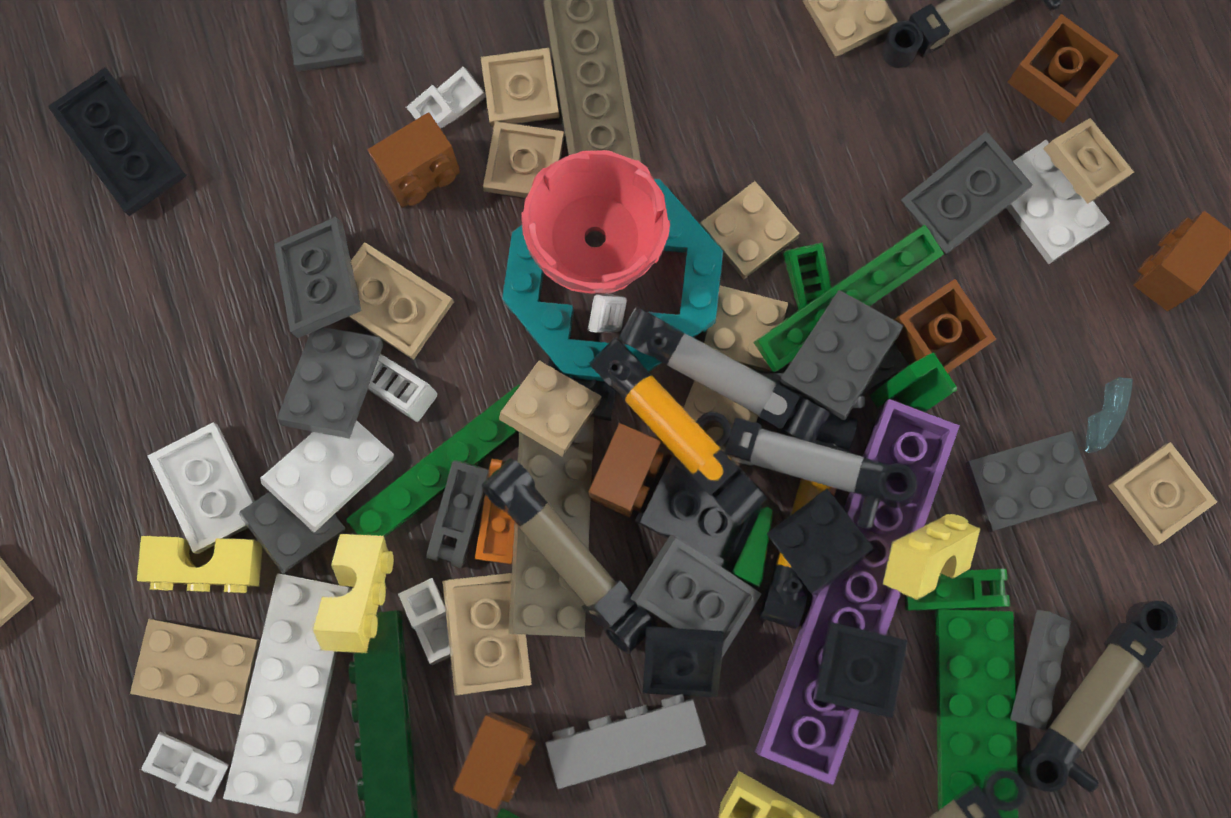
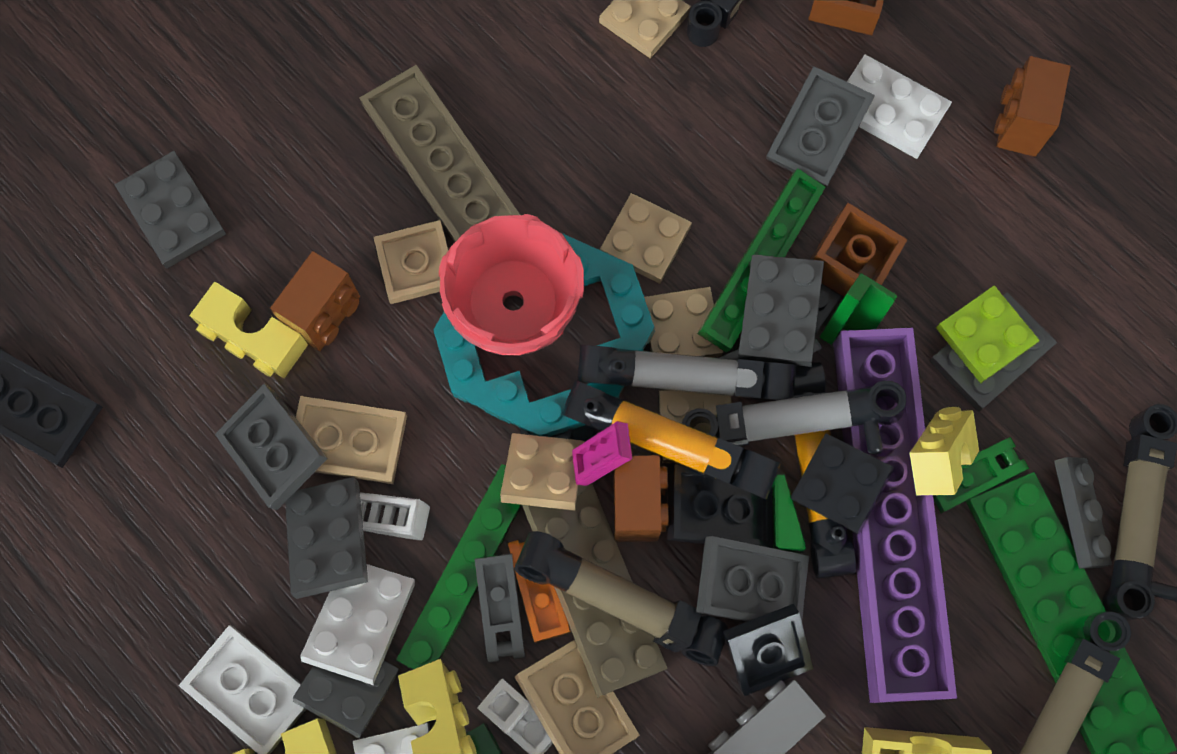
camera: 25 degrees left, 5 degrees down
white slope [406,67,486,129] -> none
tan plate [481,48,559,127] -> none
white slope [588,294,627,333] -> none
green slope [783,242,832,311] -> none
black plate [813,622,908,719] -> none
tan plate [1043,118,1134,204] -> none
clear light blue slope [1085,377,1133,453] -> none
tan plate [1108,442,1217,545] -> none
none -> light yellow arch [189,281,308,379]
none -> dark pink plate [572,421,632,486]
none -> lime plate [936,285,1040,384]

